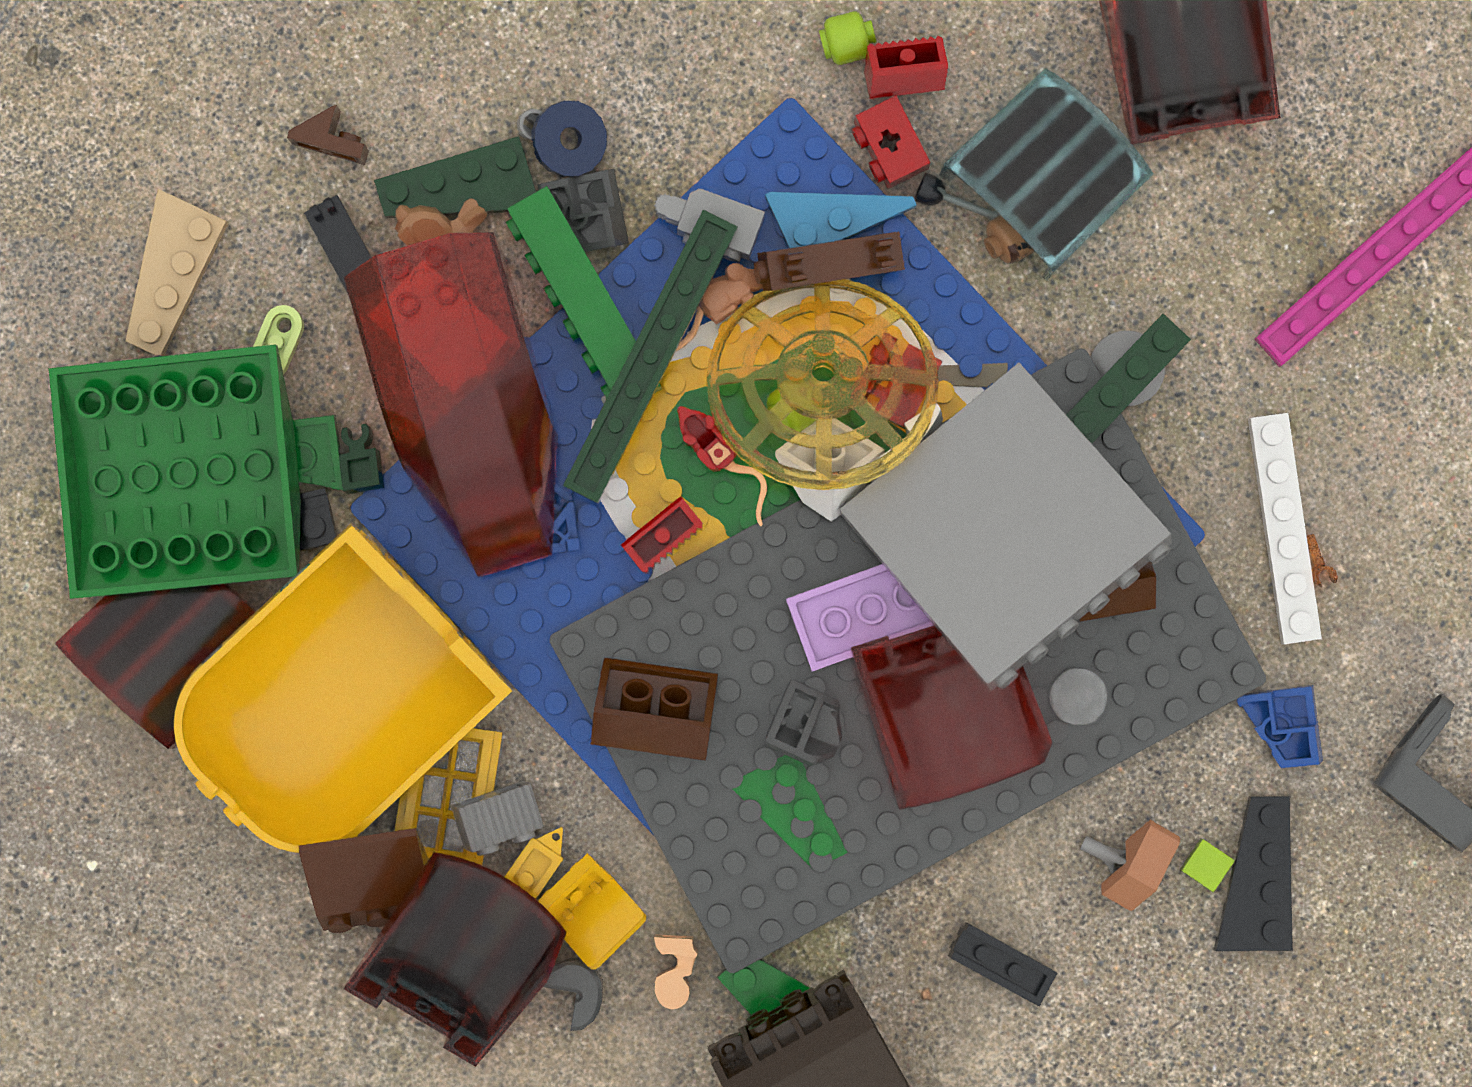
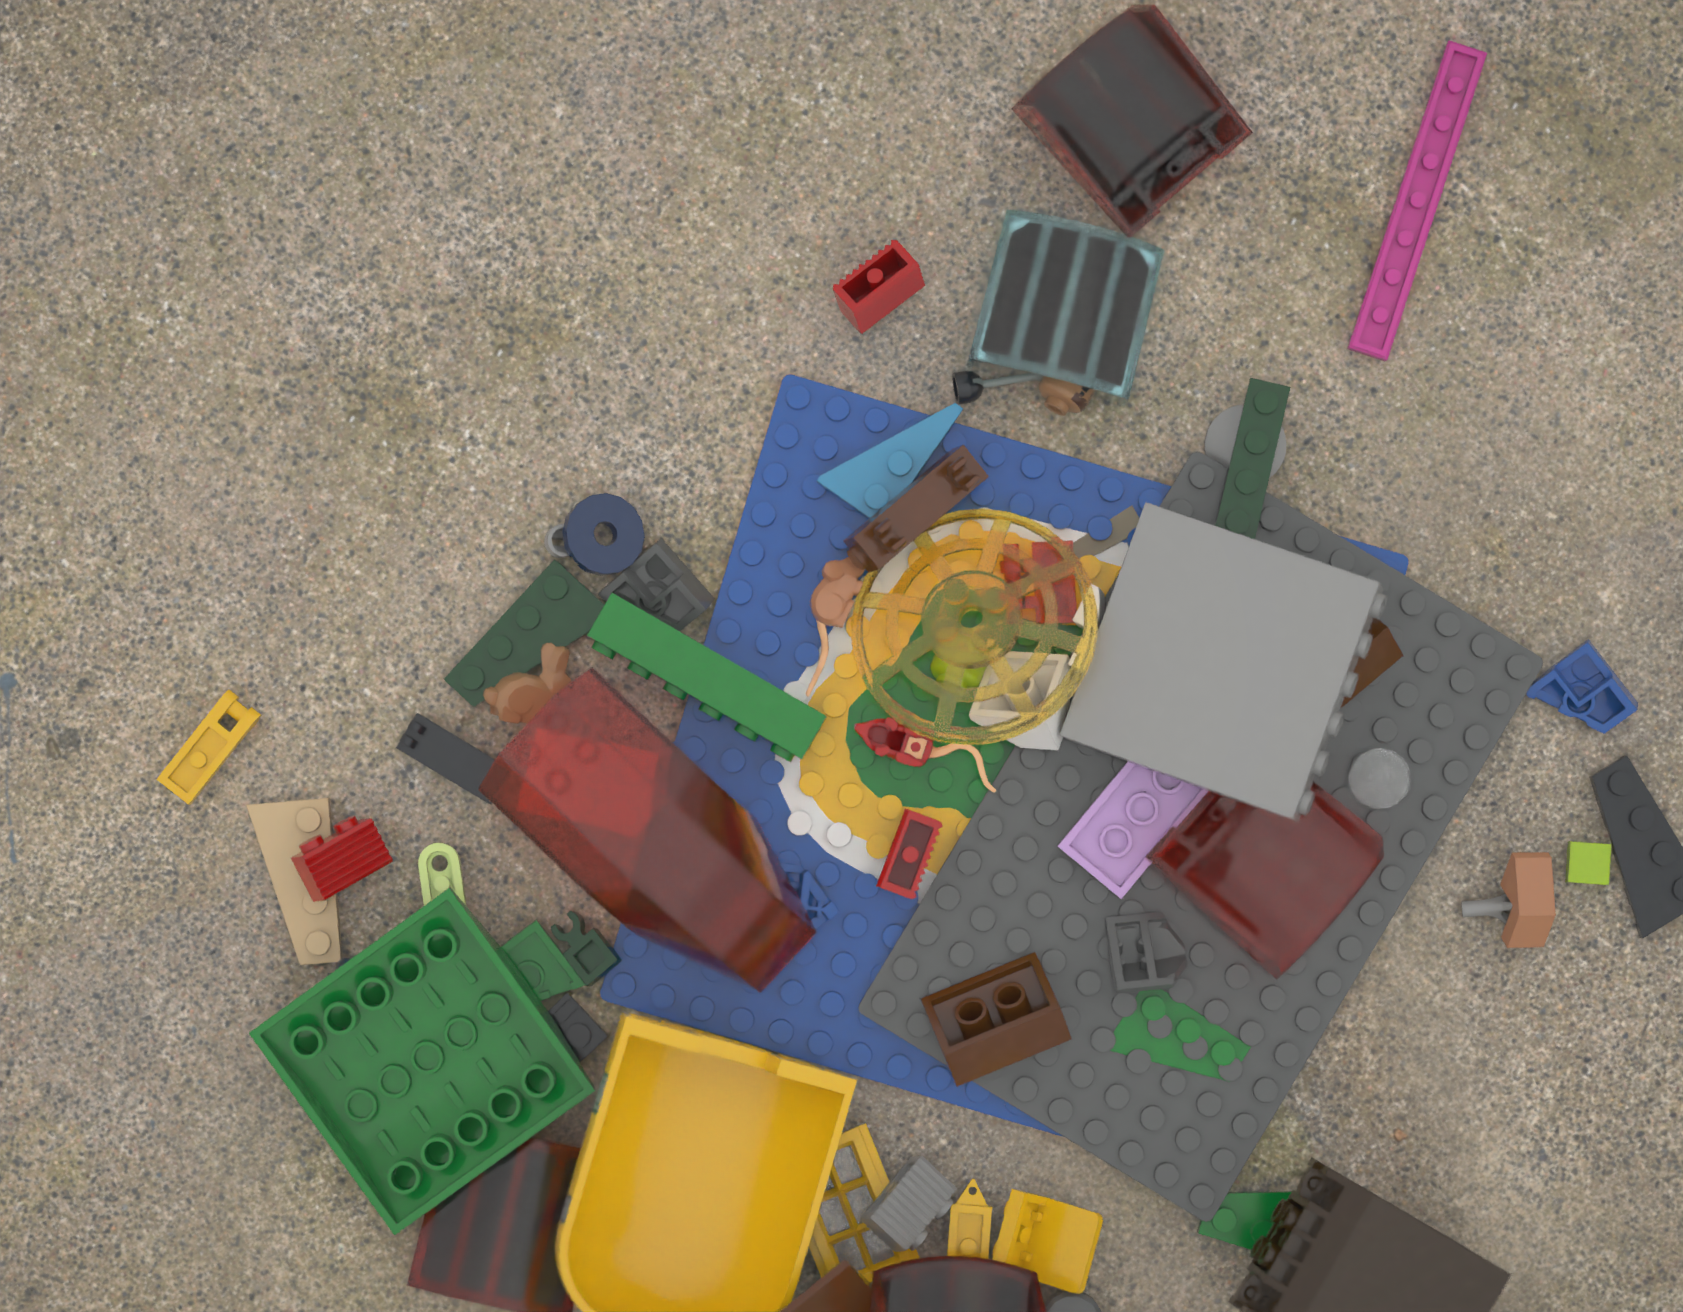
camera: 30 degrees left, 0 degrees up
reddish brown slope [287,105,369,165] -> none
dark green plate [563,209,738,504] -> none
light grey hinge [654,189,765,263] -> none
light nougat leg [654,934,698,1009] -> none
lime head [819,11,877,65] -> none
red brick [851,95,931,189] -> none
black hinge [948,922,1058,1006] -> none
white plate [1248,413,1322,645] -> none
clear orange hand [1307,534,1338,587] -> none
none -> yellow plate [156,689,262,805]
none -> red brick [291,815,393,902]

